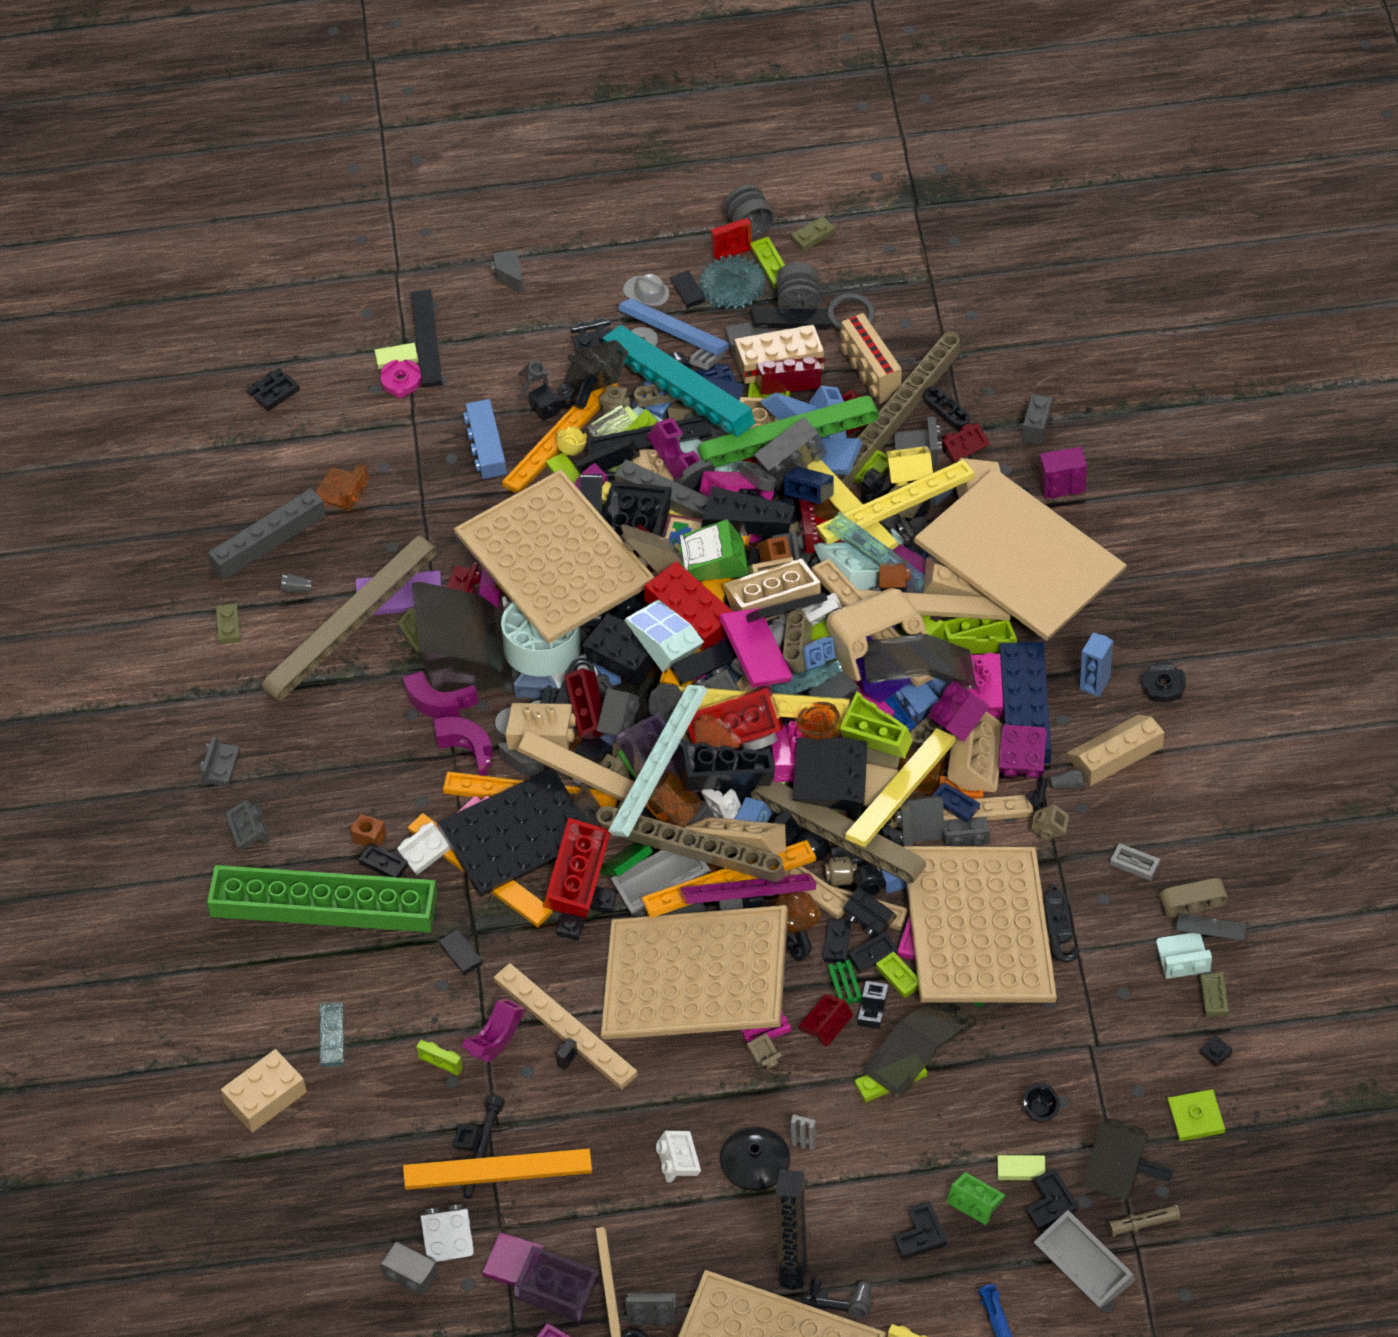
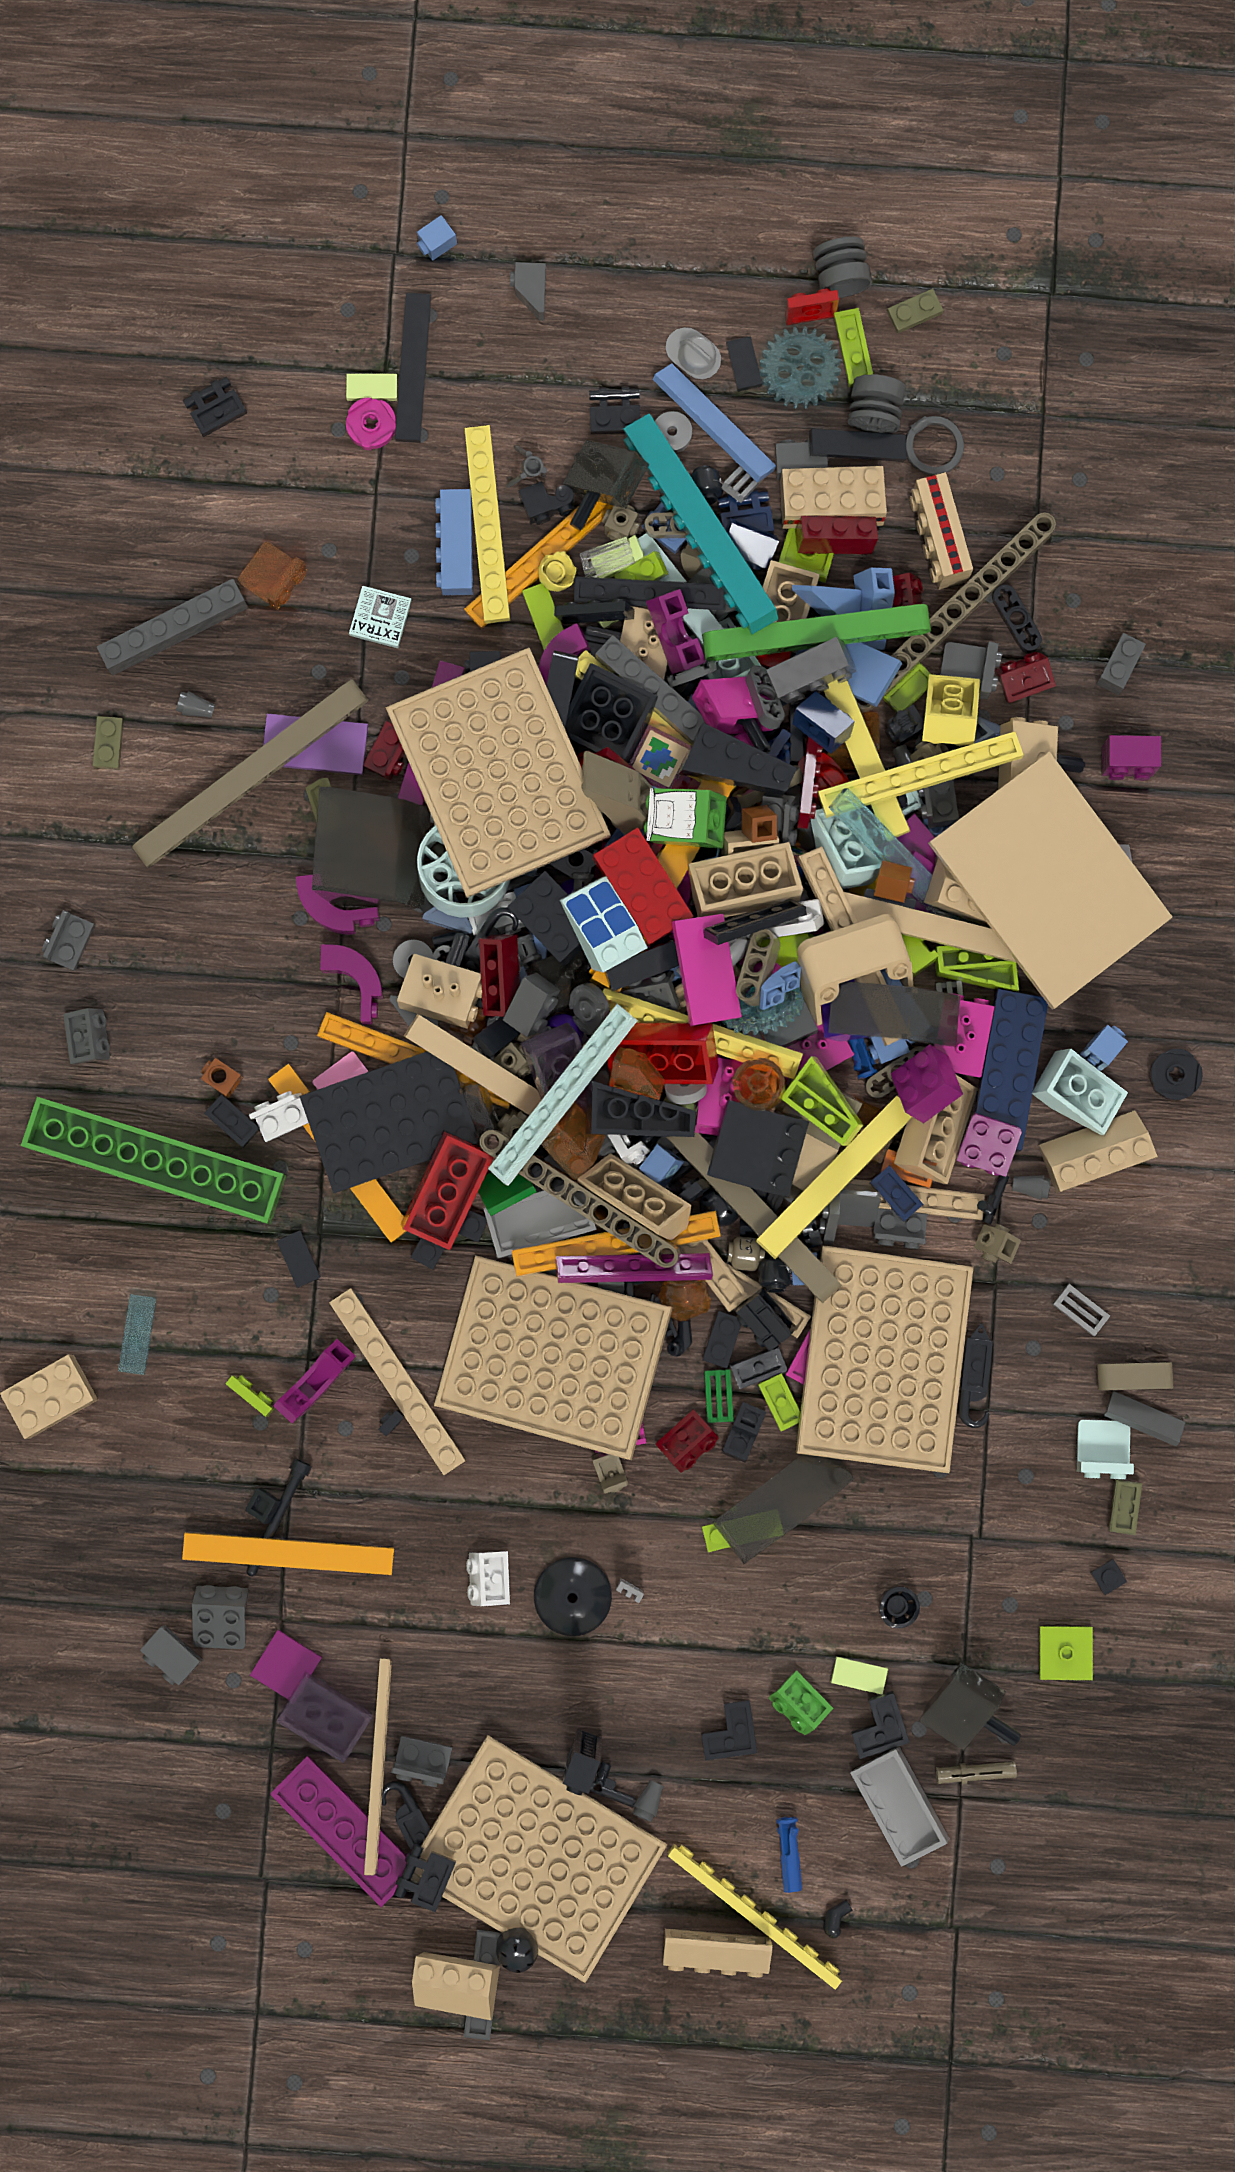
camera: 10 degrees right, 30 degrees up
none -> light aqua tile [349,586,412,648]
none -> medium blue brick [416,215,457,261]
none -> light yellow plate [465,425,510,624]
none -> light aqua slope [1032,1049,1128,1135]

